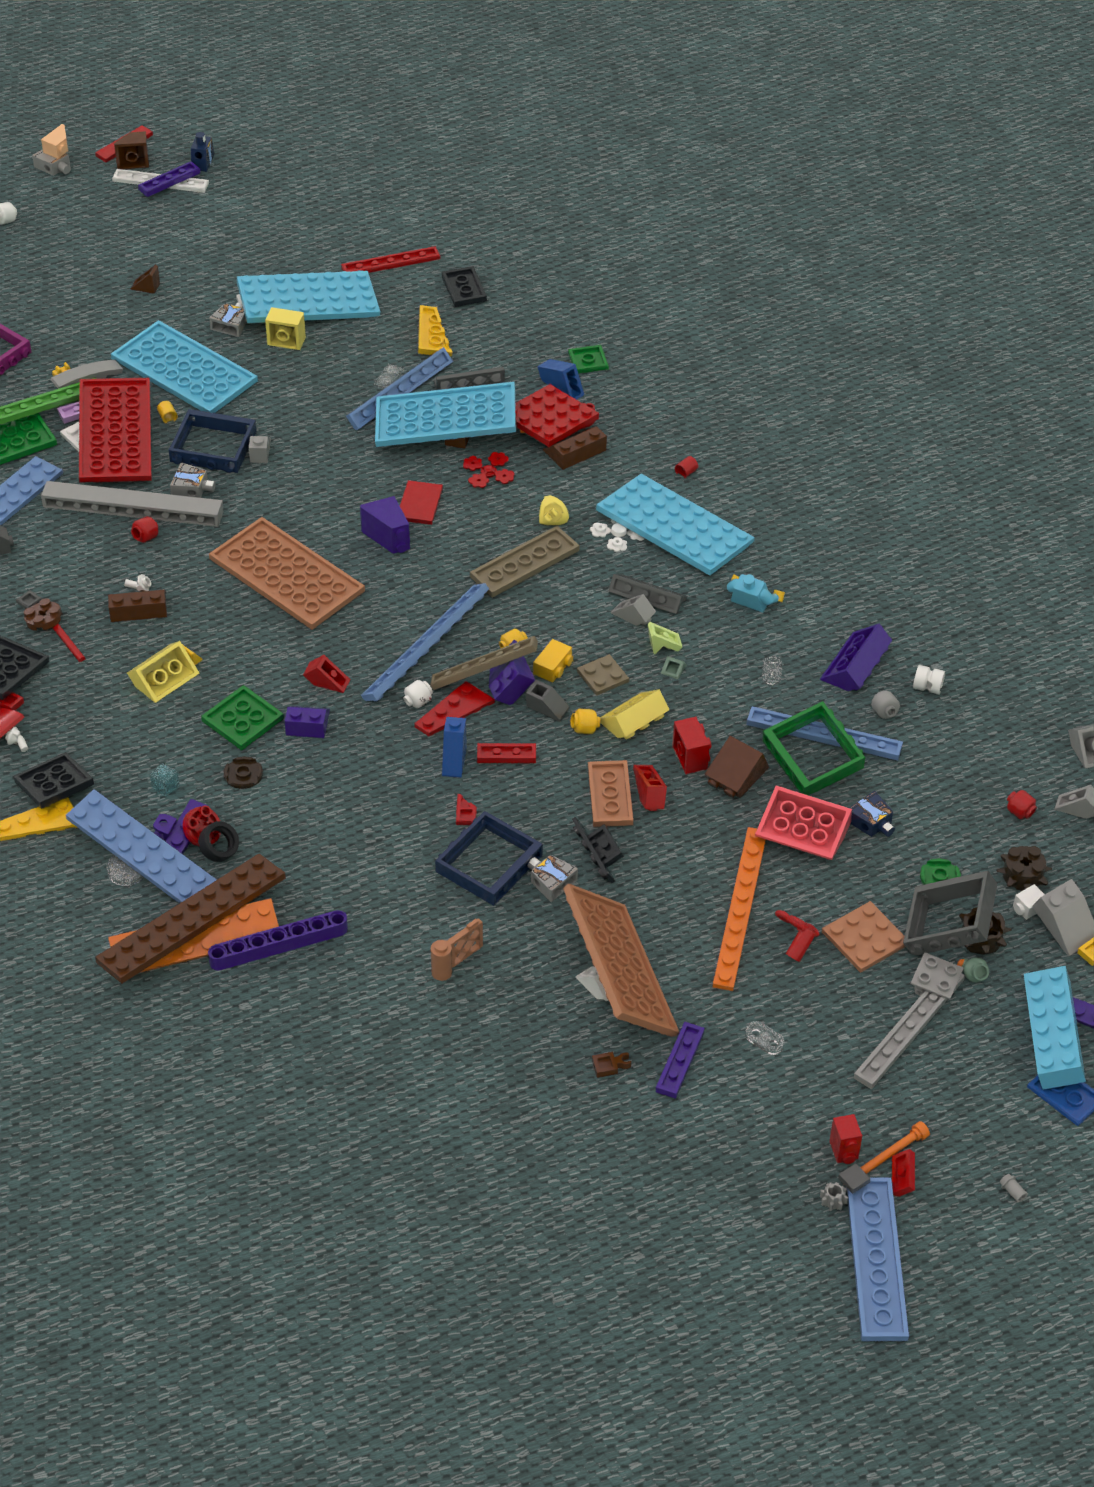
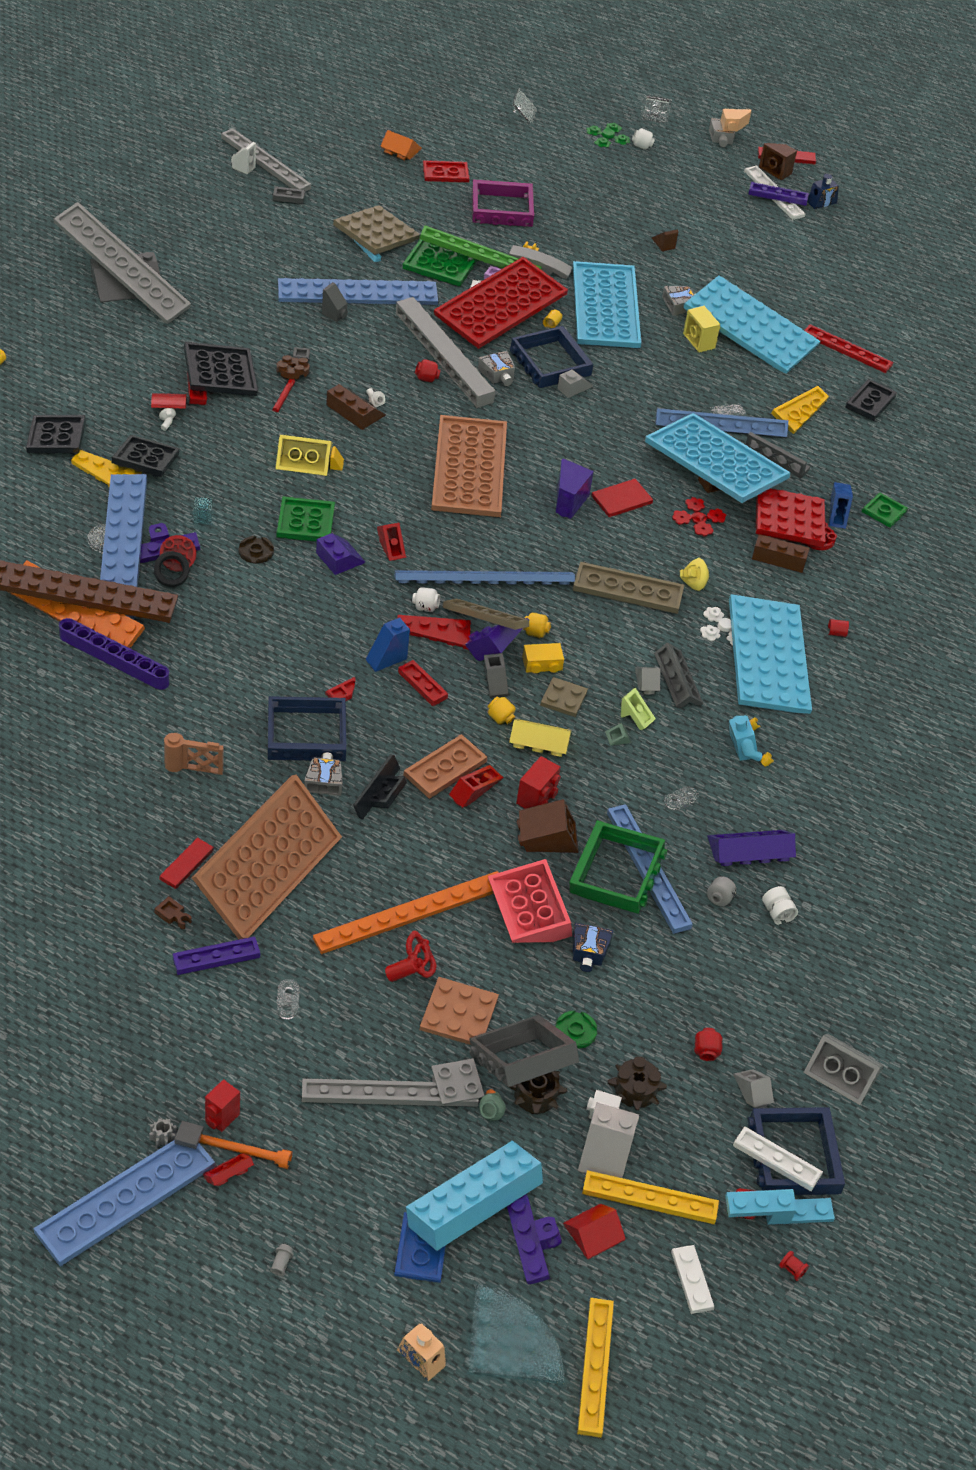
camera: 45 degrees right, 0 degrees up
none -> red tile [159,838,214,889]

